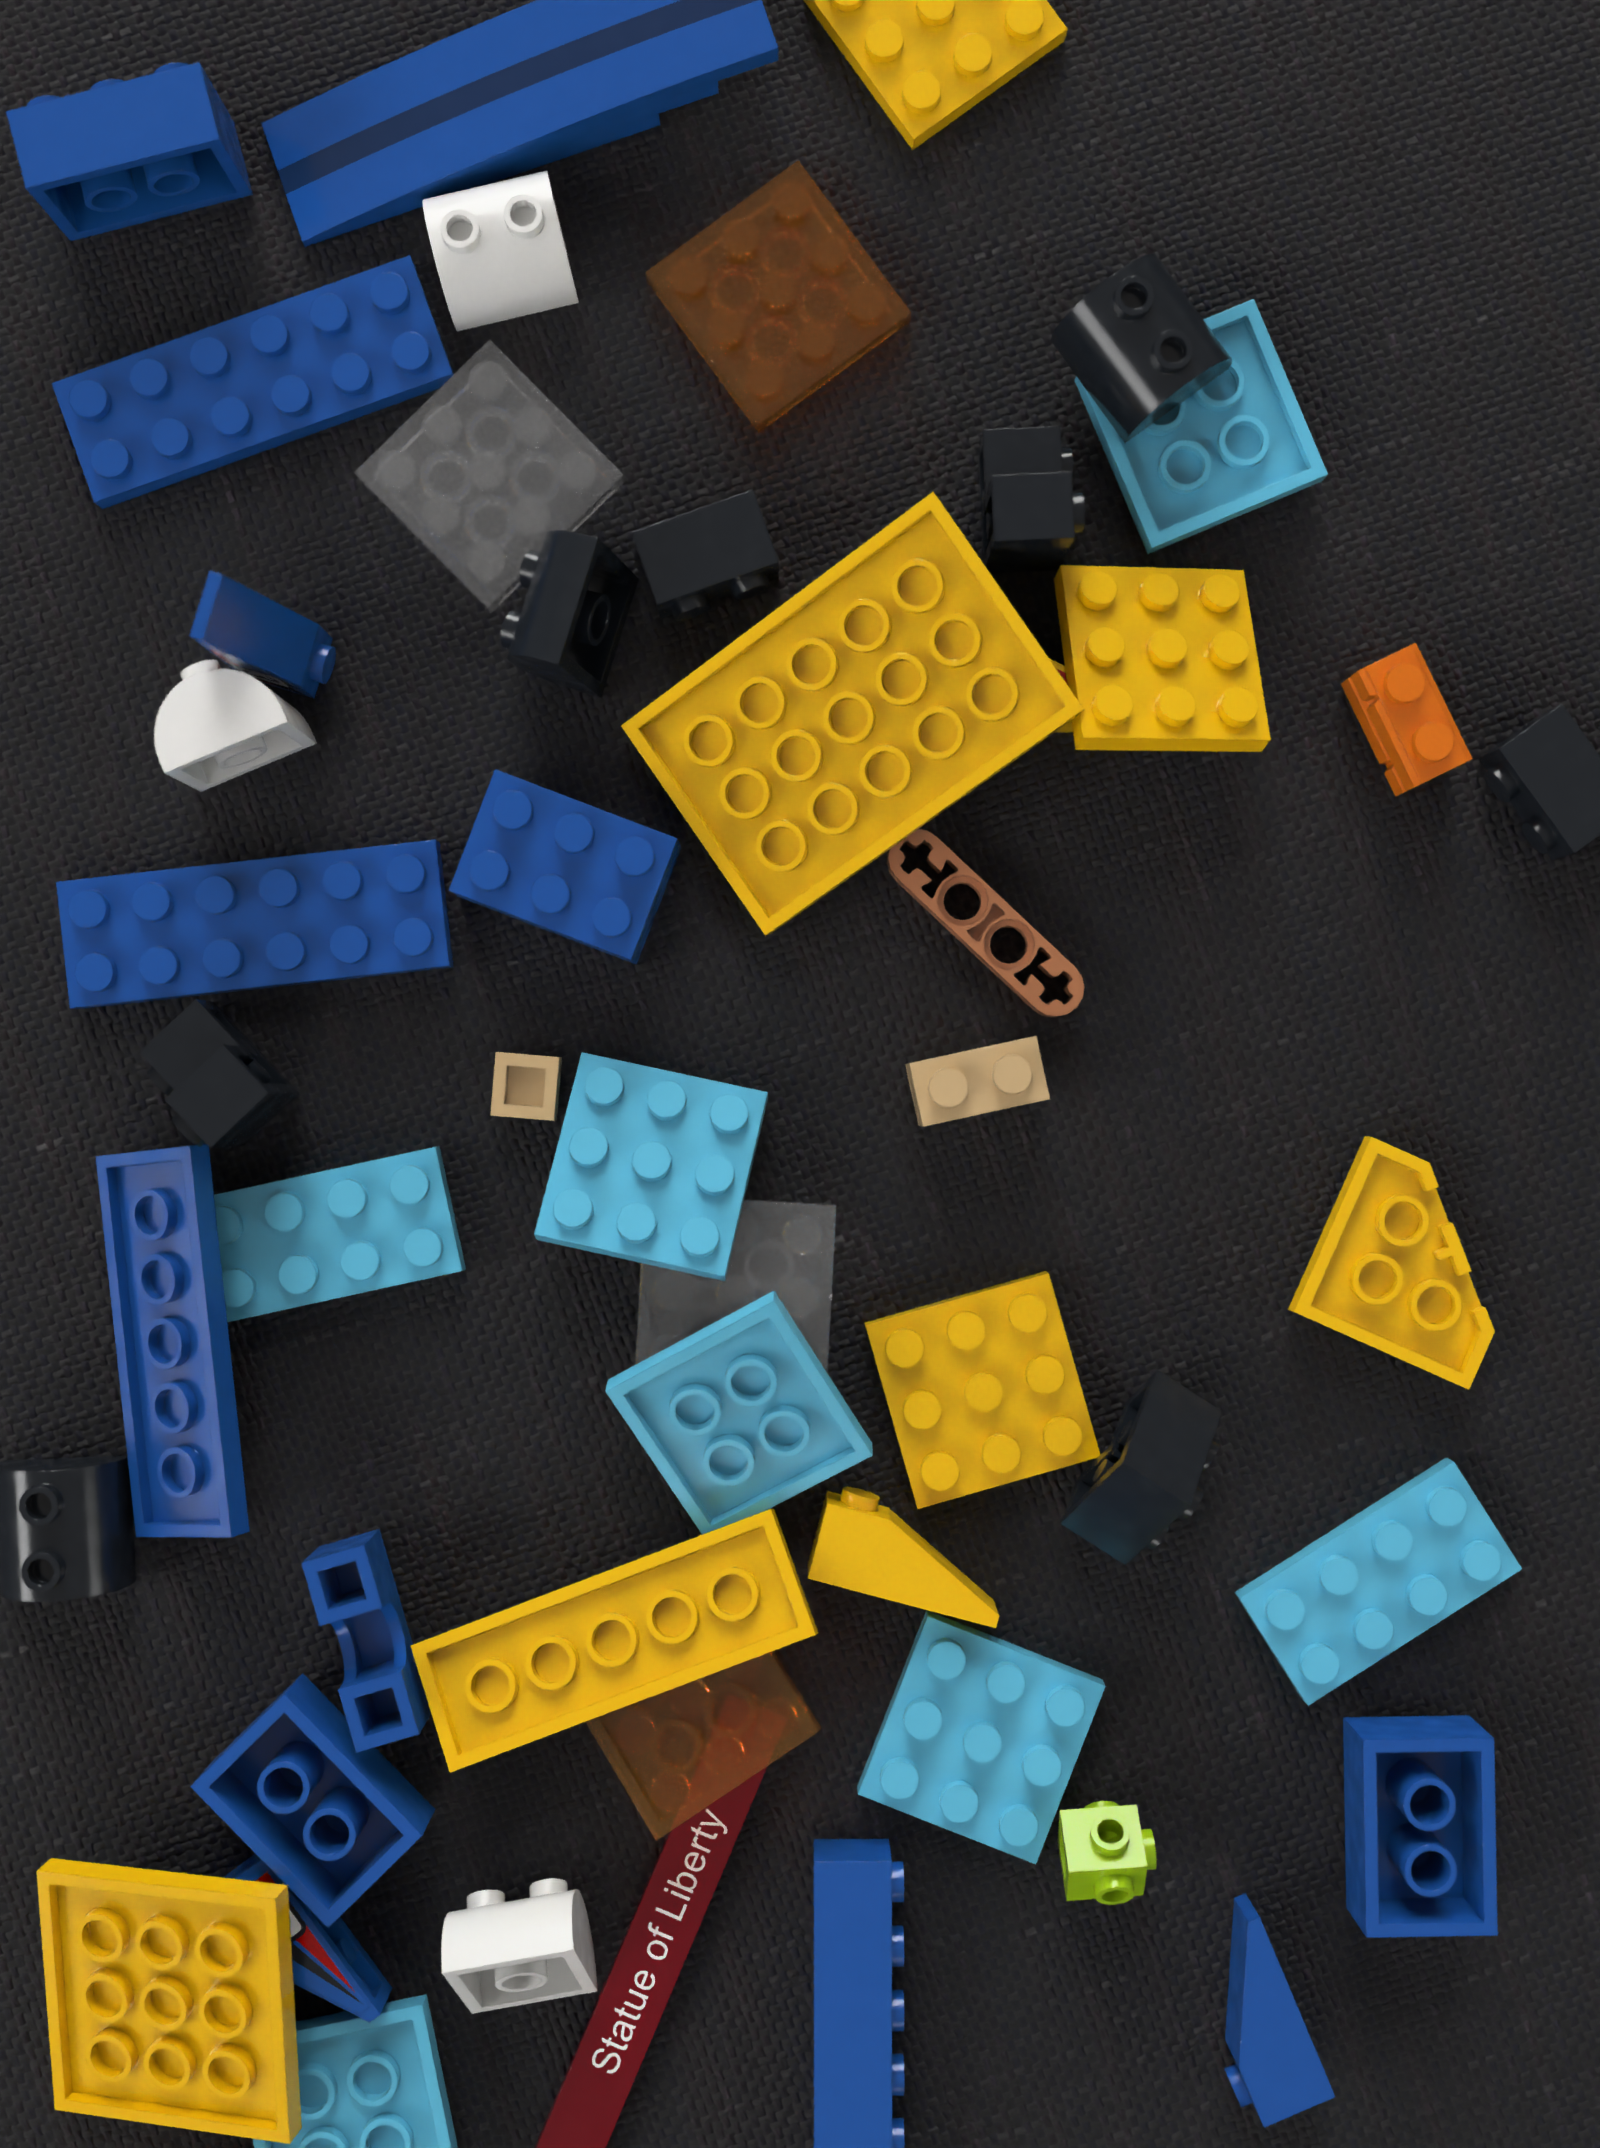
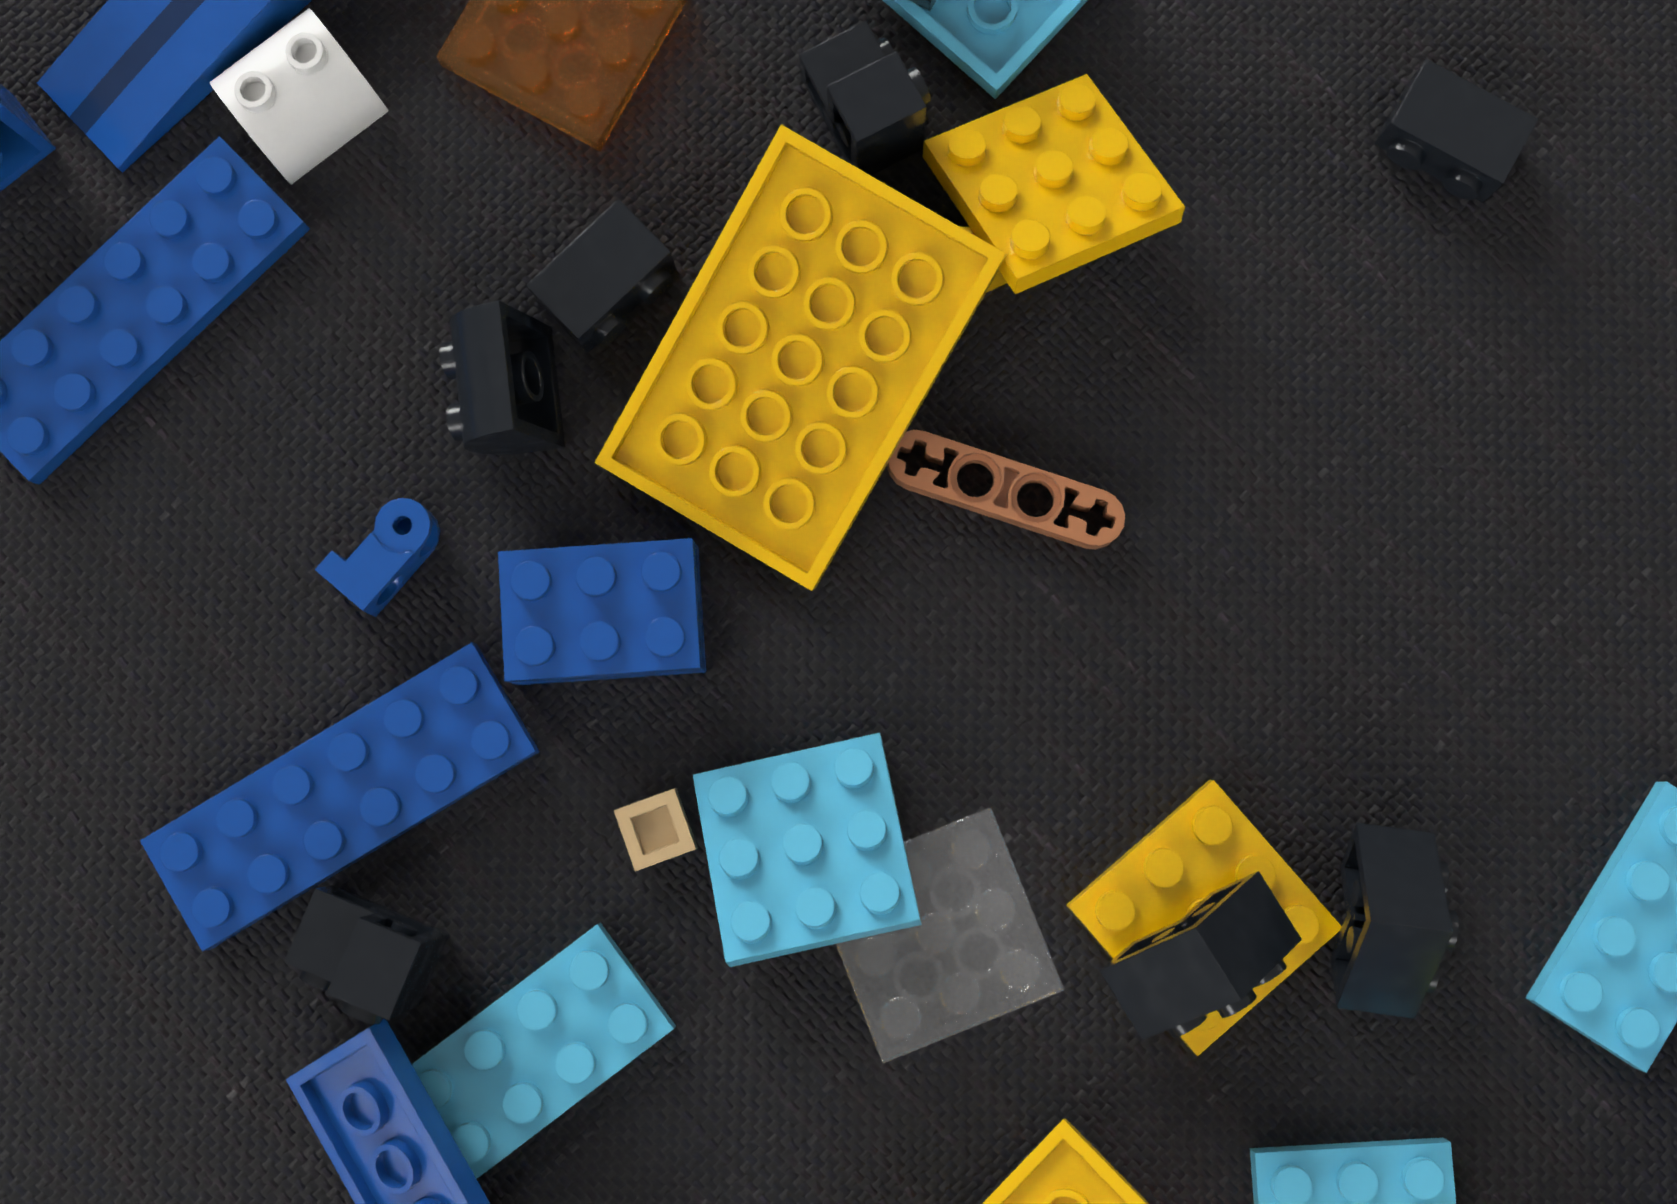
camera: 20 degrees left, 5 degrees down
white brick [154,659,317,792] -> none
blue slope [190,571,336,698] -> none
clear plate [354,340,625,613] -> none
medium azure plate [605,1291,873,1535] -> none
yellow slope [808,1487,999,1628] -> none
tan brick [905,1036,1050,1127] -> none
yellow plate [1288,1136,1495,1390] -> none
orange brick [1341,643,1473,797] -> none
none -> blue leg [315,498,440,618]
none -> black brick [1100,871,1302,1040]

